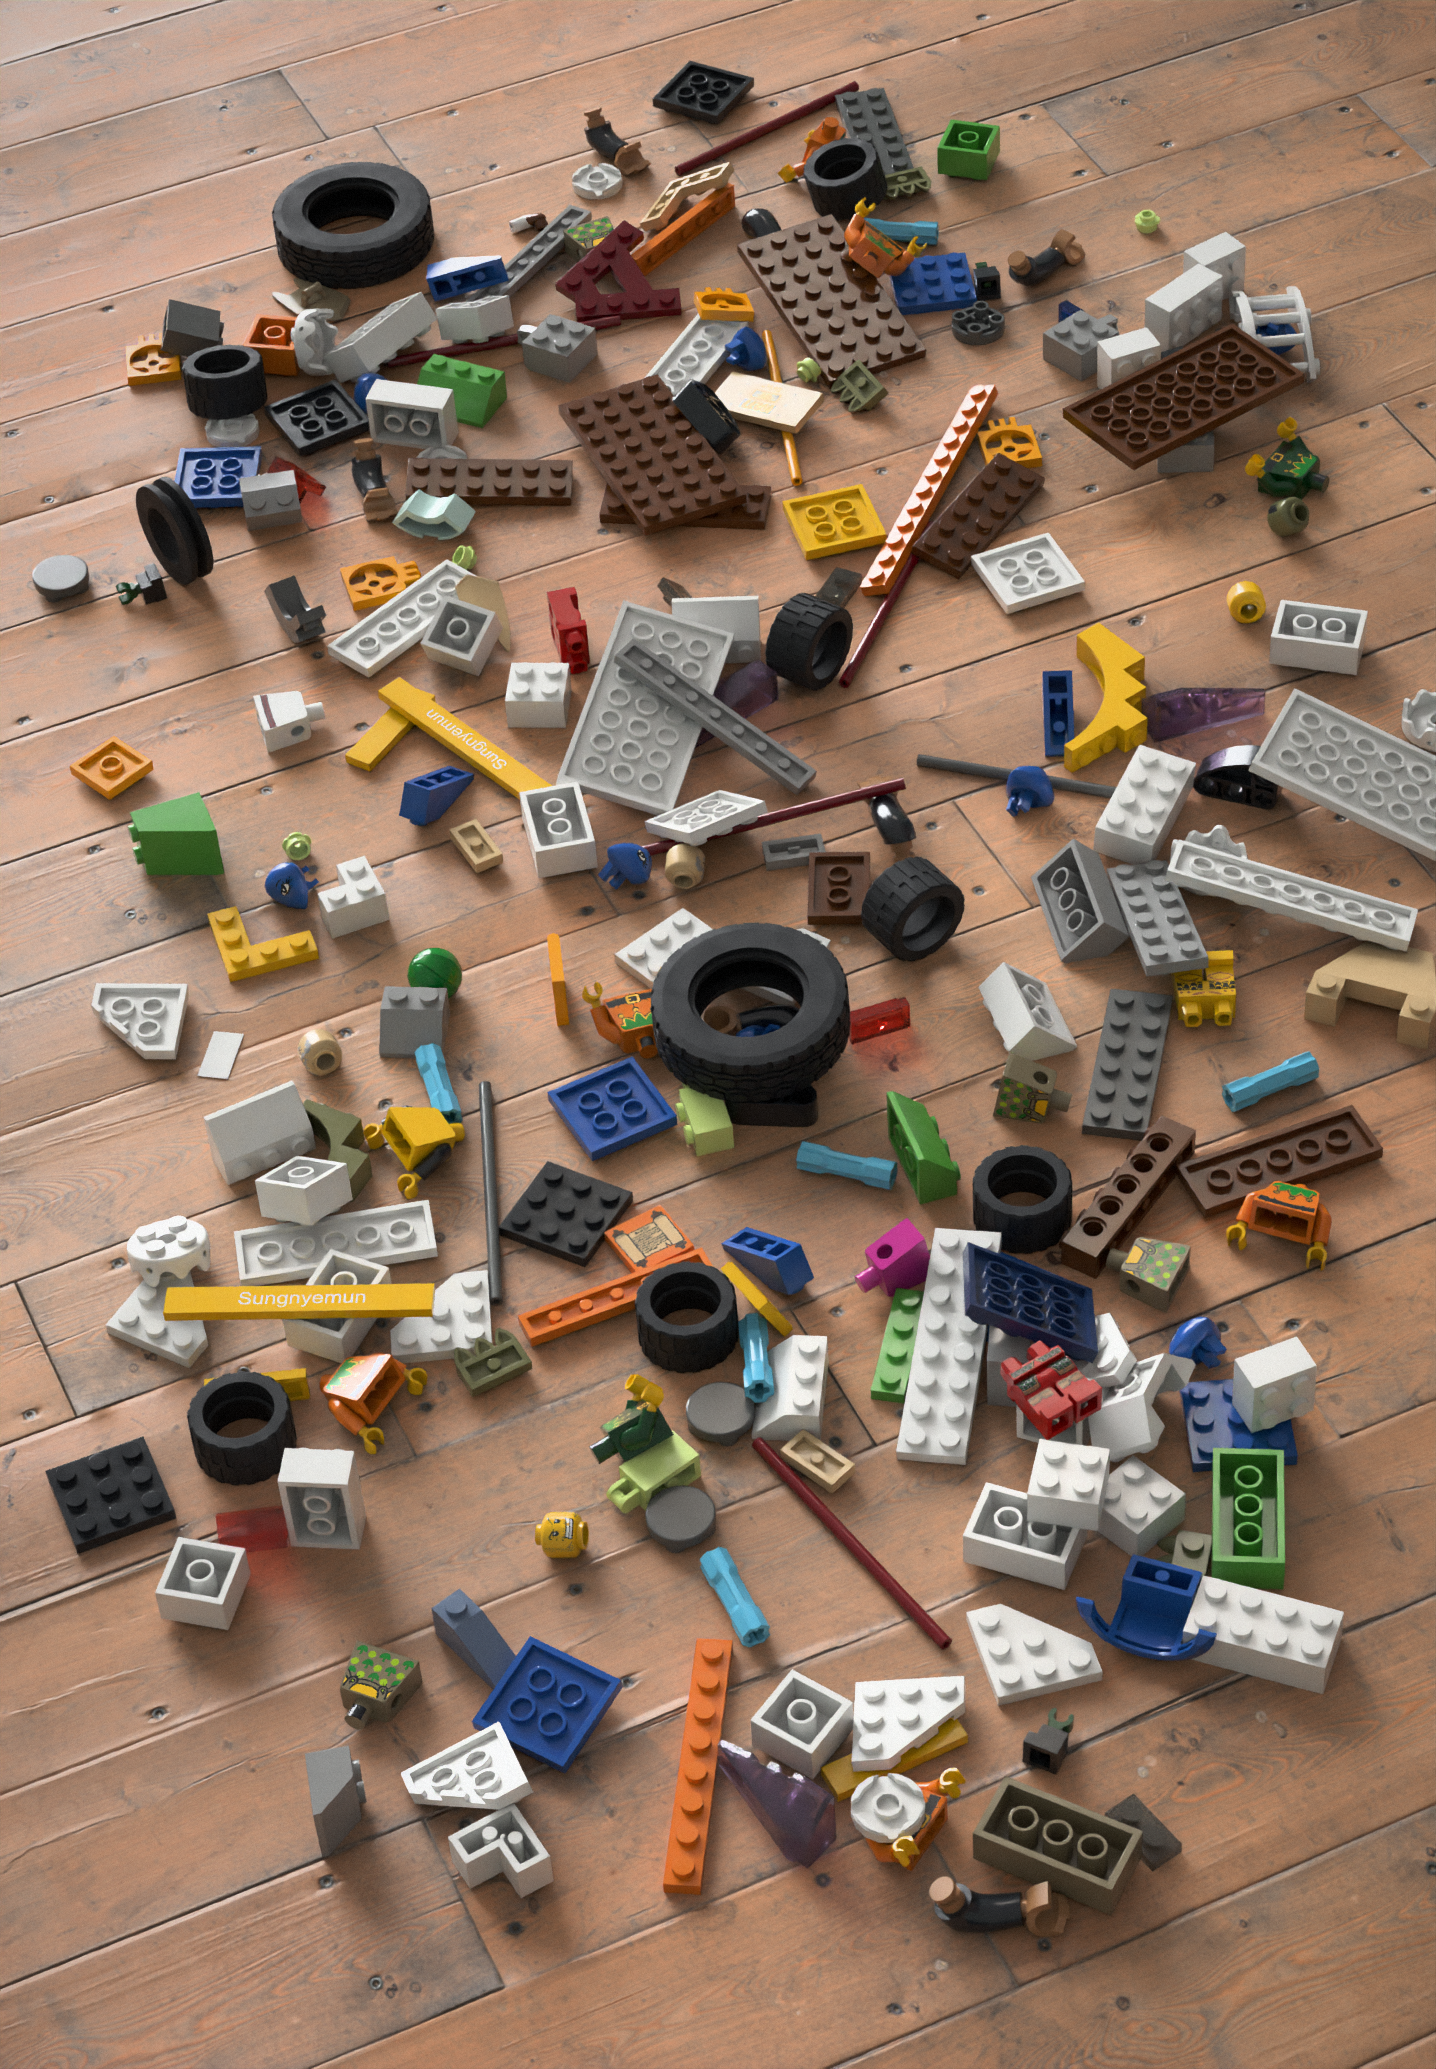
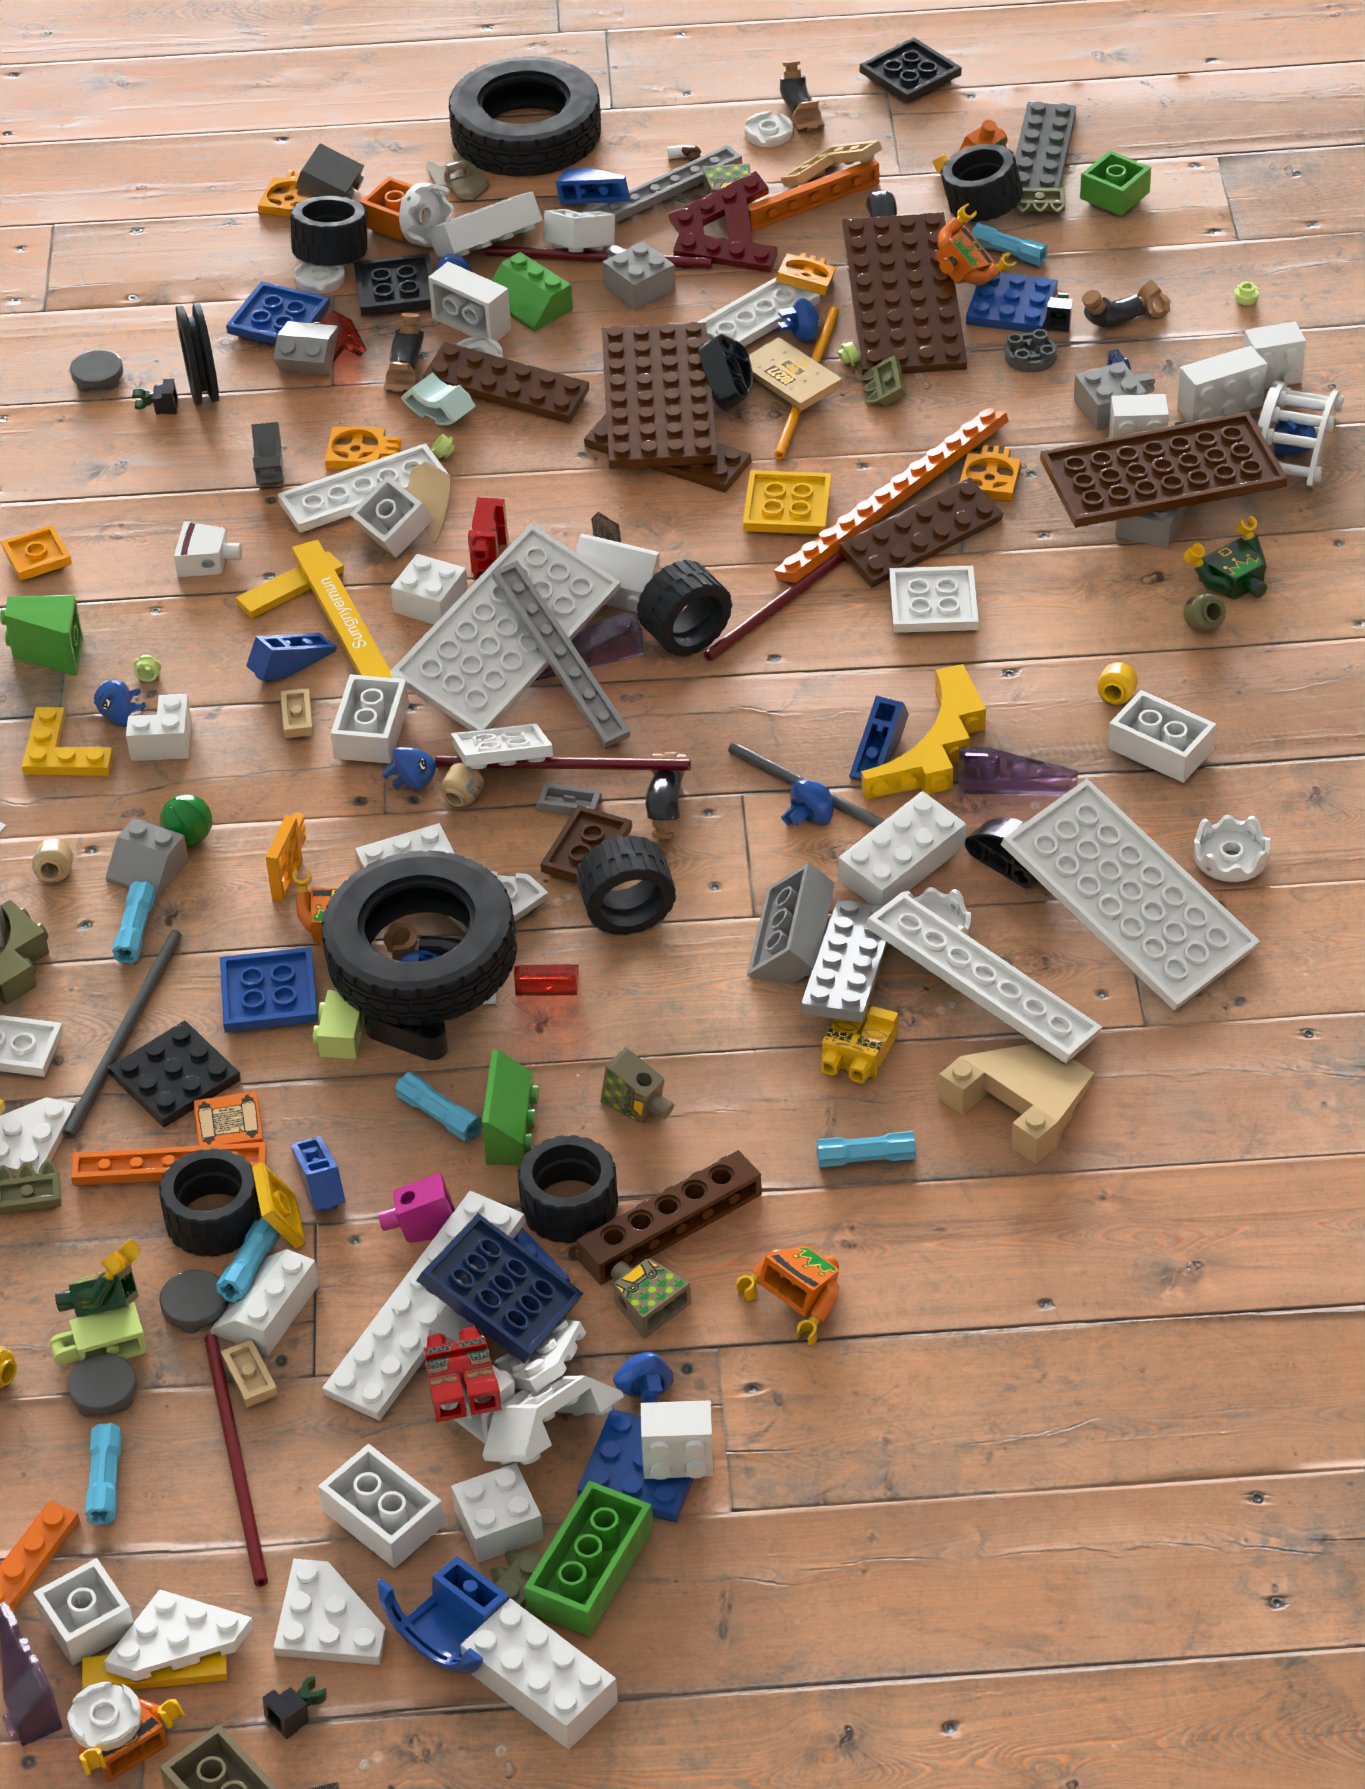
camera: 20 degrees right, 0 degrees up
yellow torso [363,1105,465,1200] -> none
dark red piece [675,81,859,176] -> none
clear smoke plate [815,567,862,608] -> none
bright green plate [871,1288,924,1404] -> none
white slope [978,962,1077,1061] -> none
white brick [1027,1439,1110,1531] -> none
dark grey plate [1082,989,1173,1141] -> none
reddish brown plate [1176,1105,1383,1218] -> none

